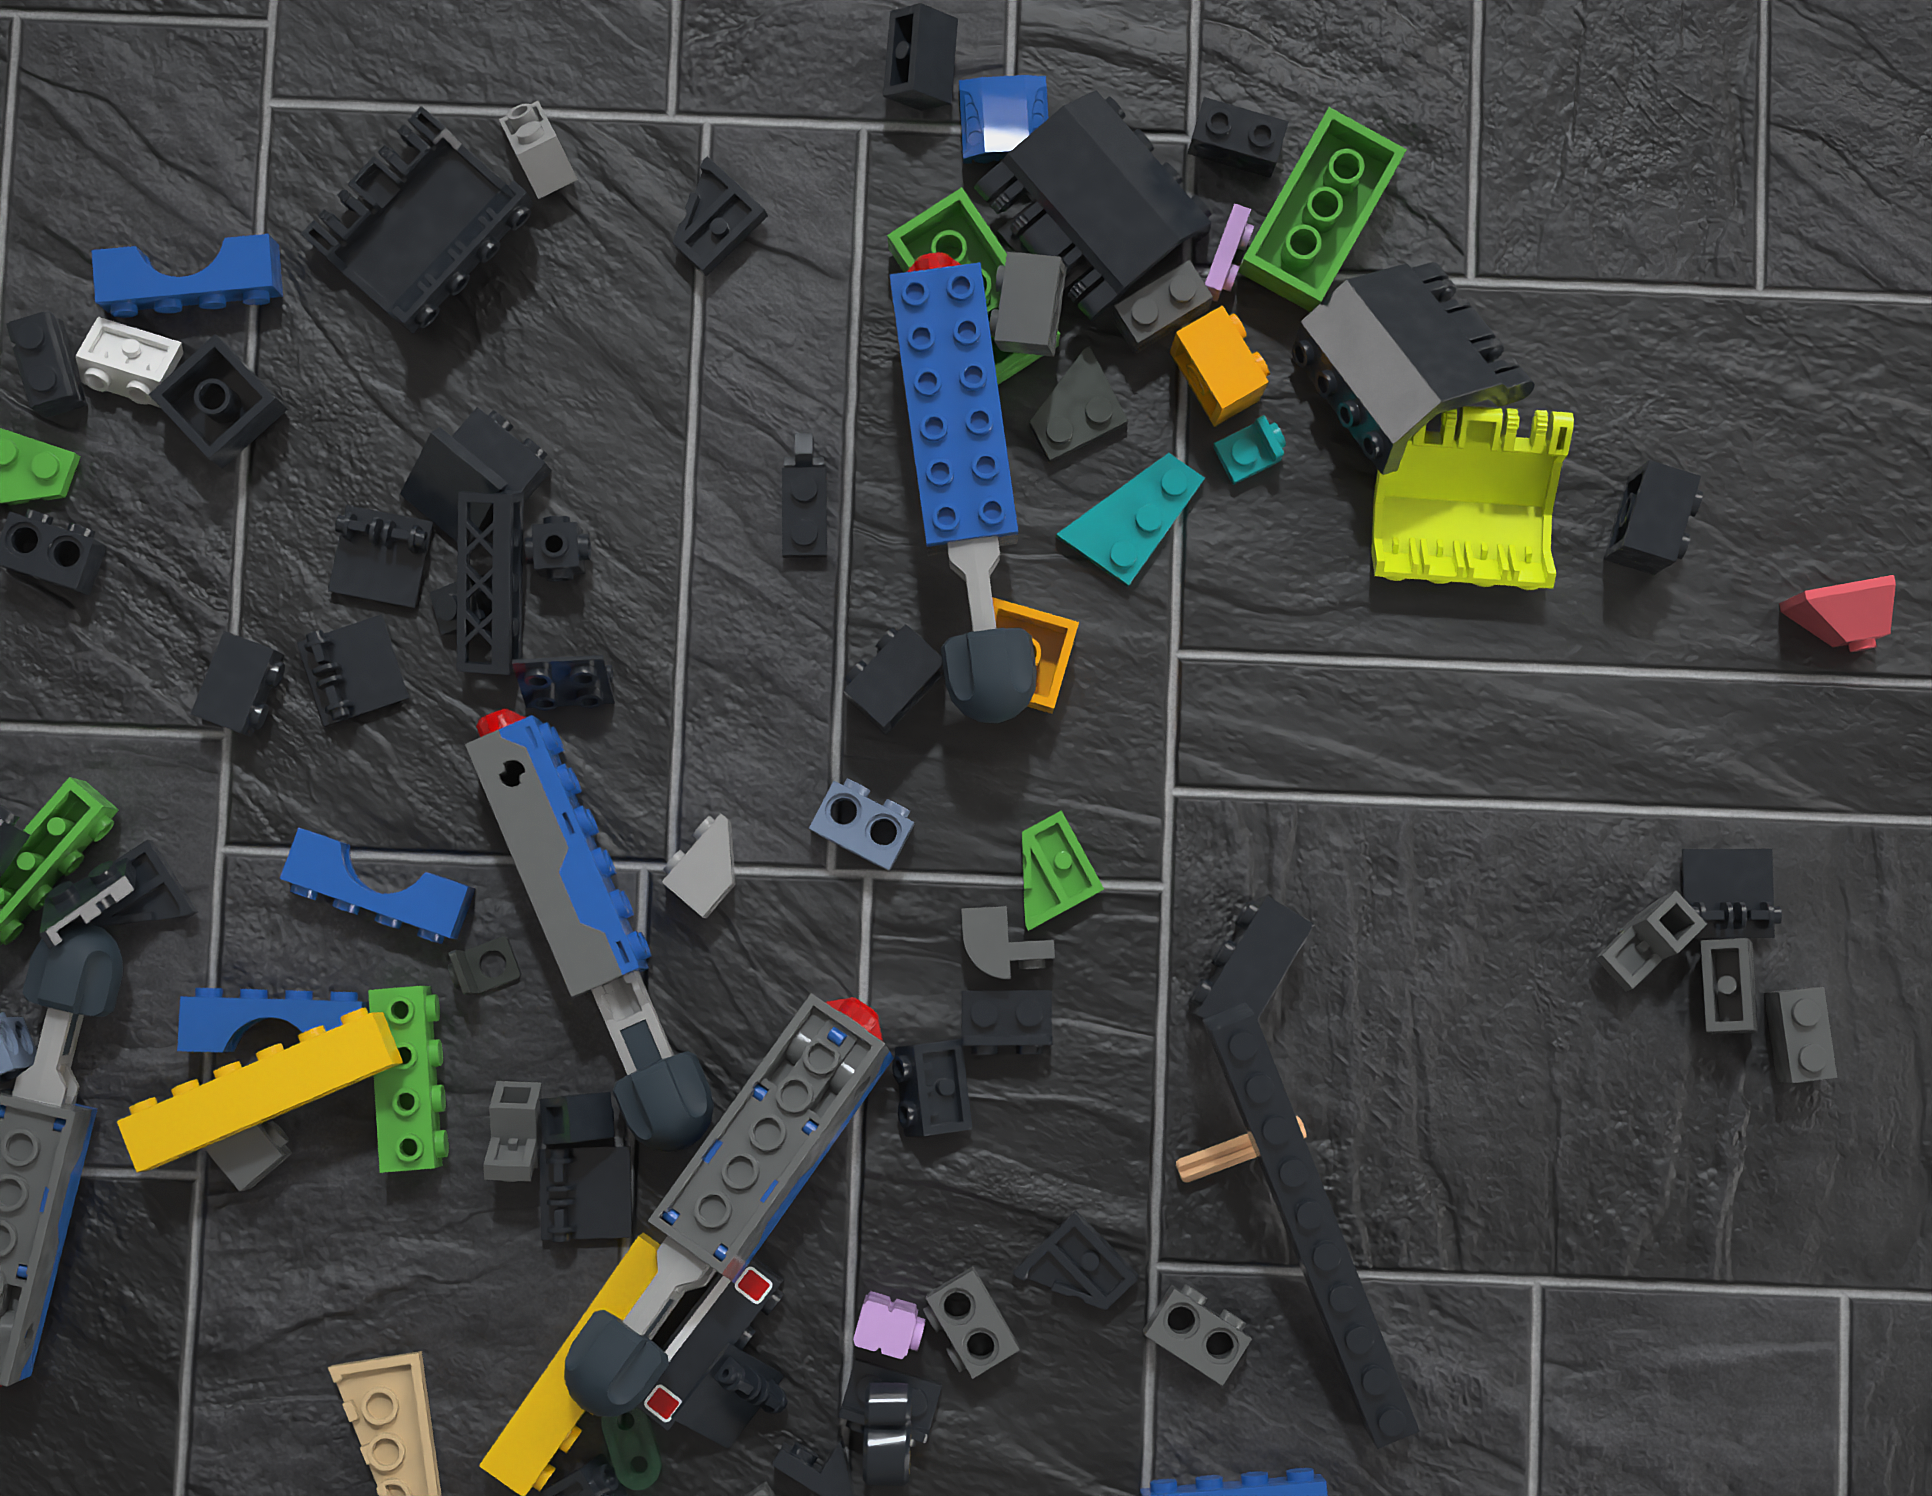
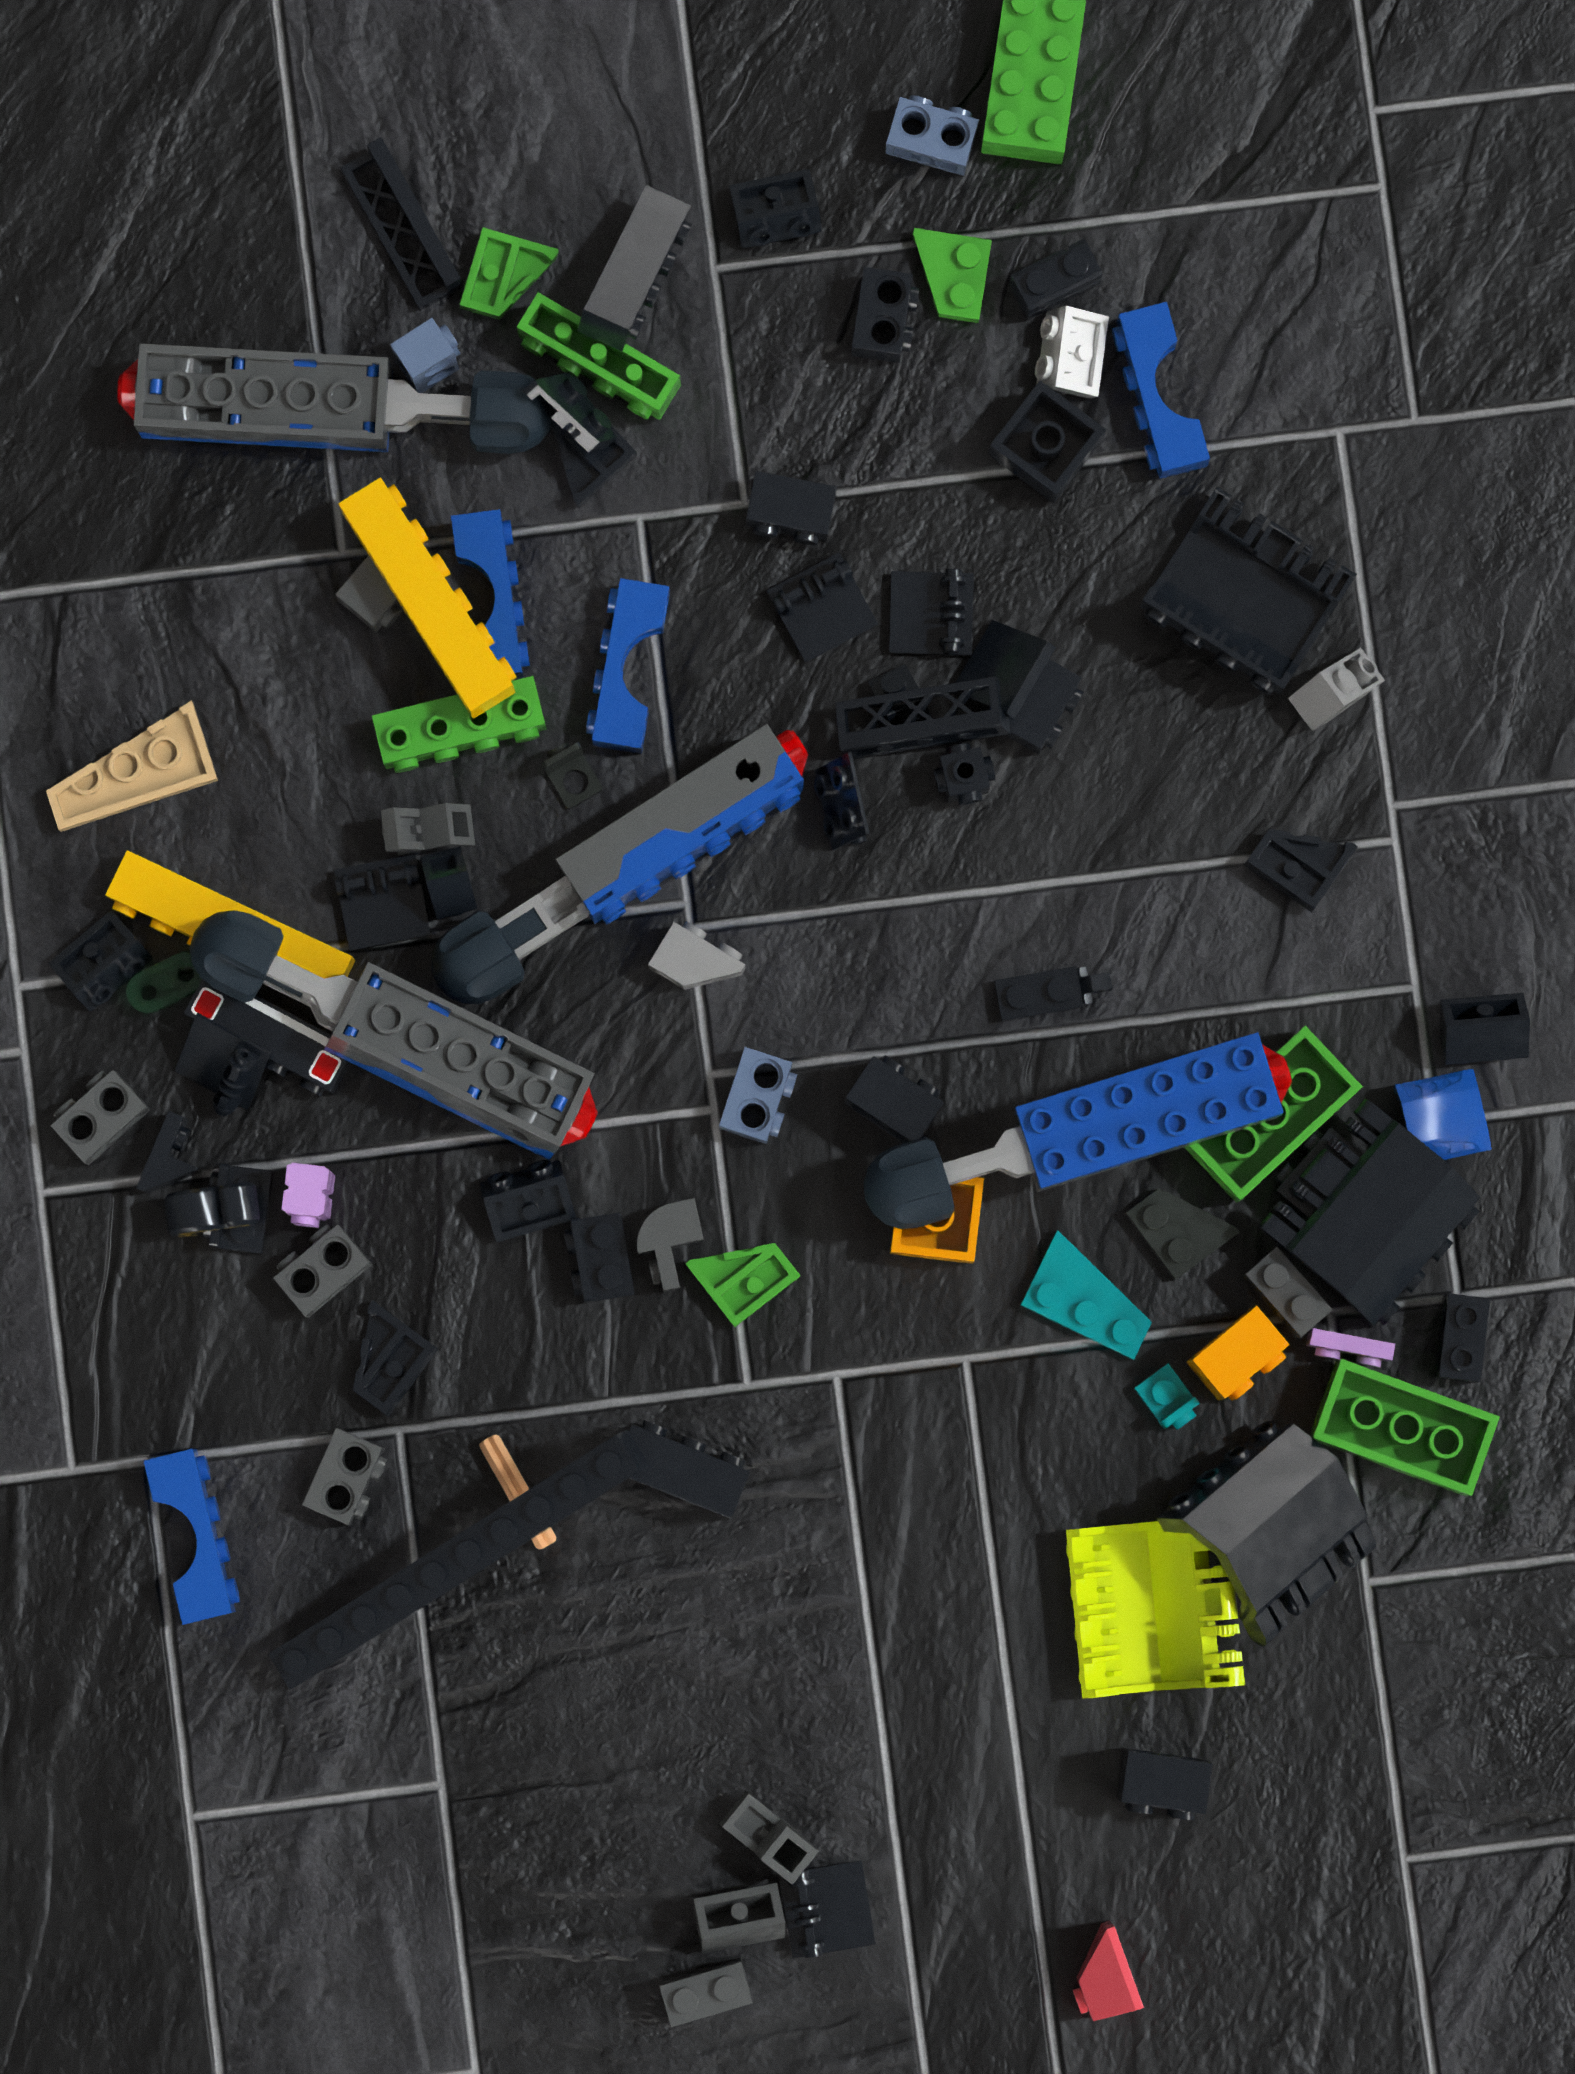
camera: 80 degrees right, 0 degrees up
dark grey brick [989,252,1067,357] -> none

